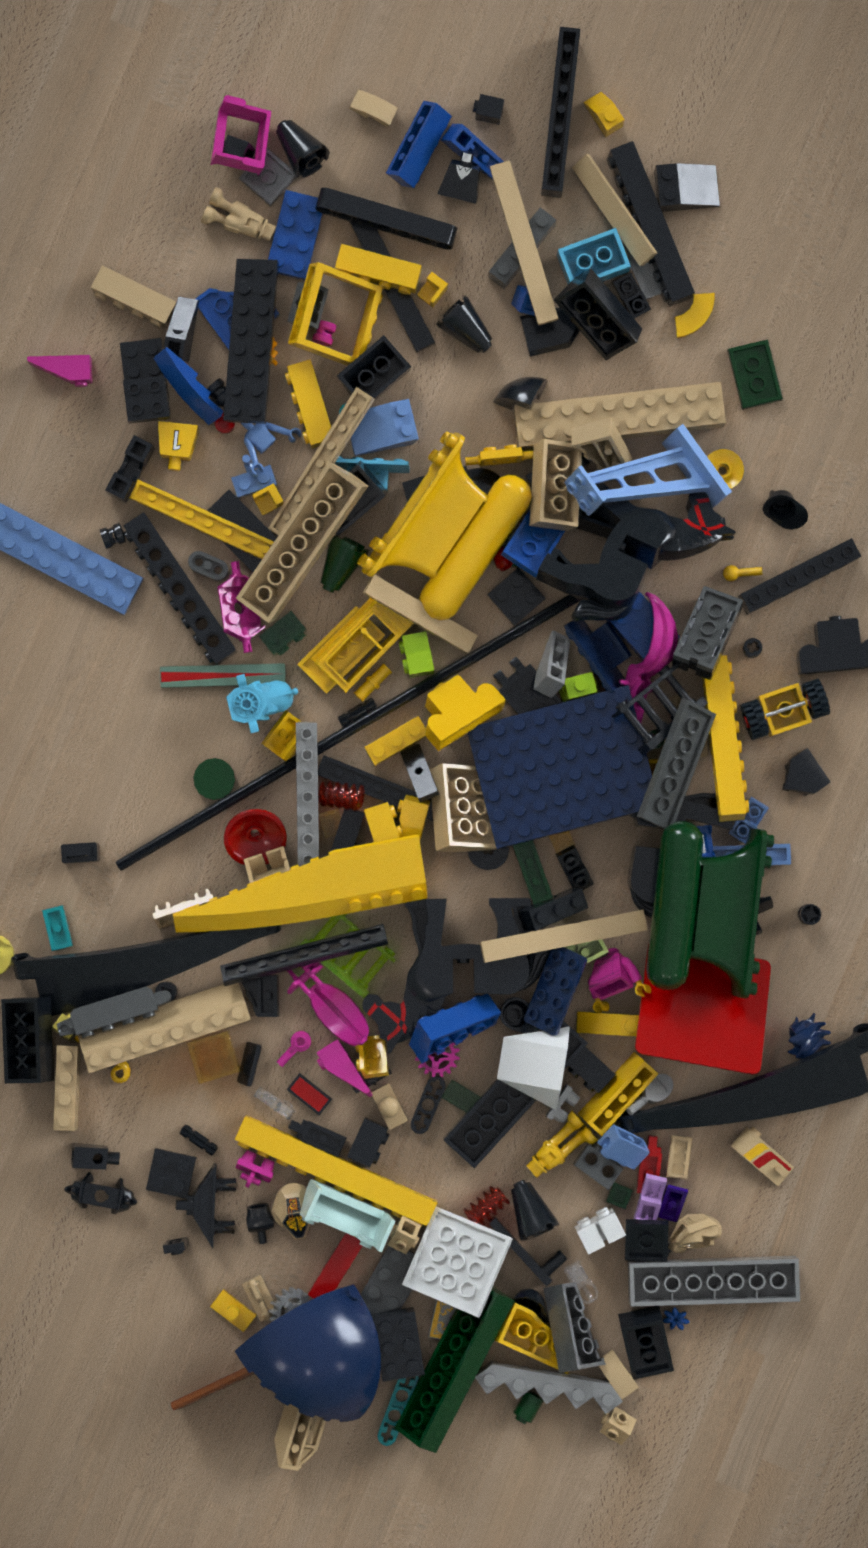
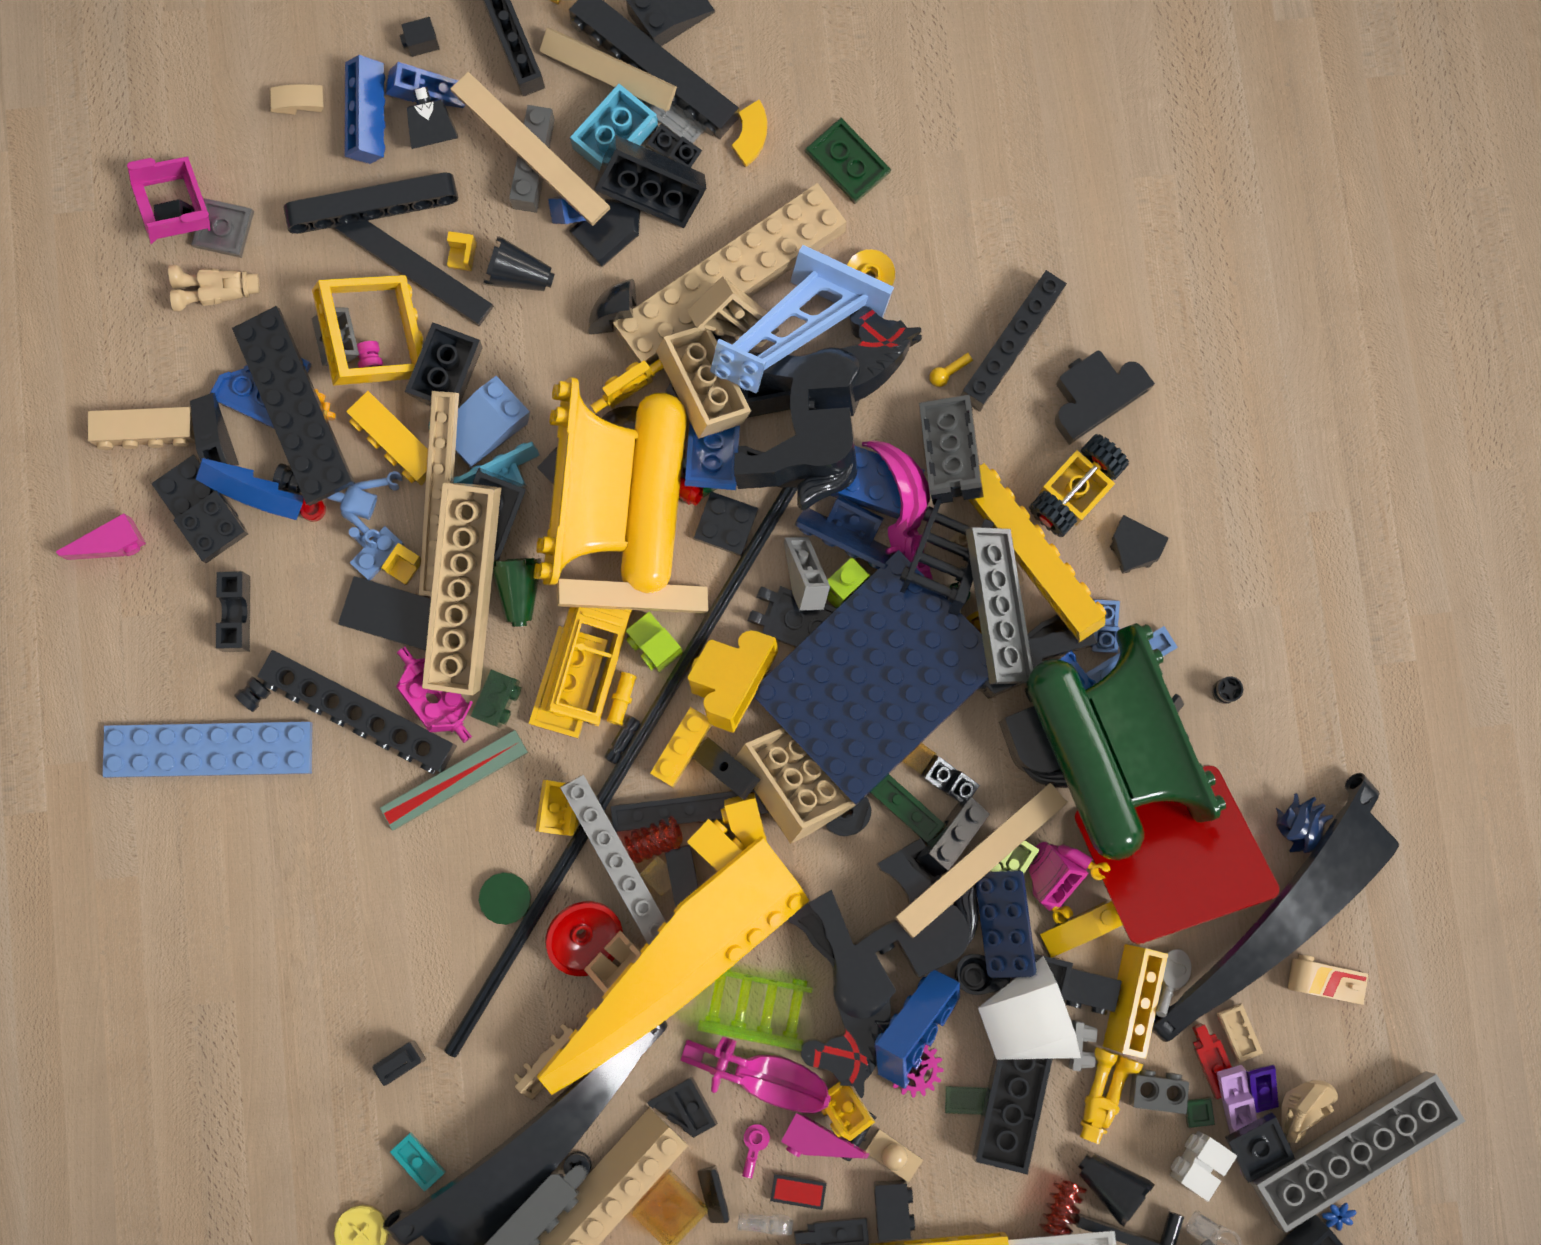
camera: 25 degrees left, 5 degrees down
yellow tile [129,479,274,560] -> none
yellow torso [158,421,199,471] -> none
dark grey plate [188,551,229,581] -> none
black tile [220,924,388,986] -> none
medium azure helmet [226,674,298,733] -> none
blue plate [268,190,323,280] -> none
black cone [276,120,330,178] -> none
yellow brick [335,244,422,295] -> none
black beam [411,1076,446,1134] -> none
medium blue brick [597,1124,650,1170] -> none
black bush [743,638,763,658] -> none
black piece [762,490,808,530] -> none

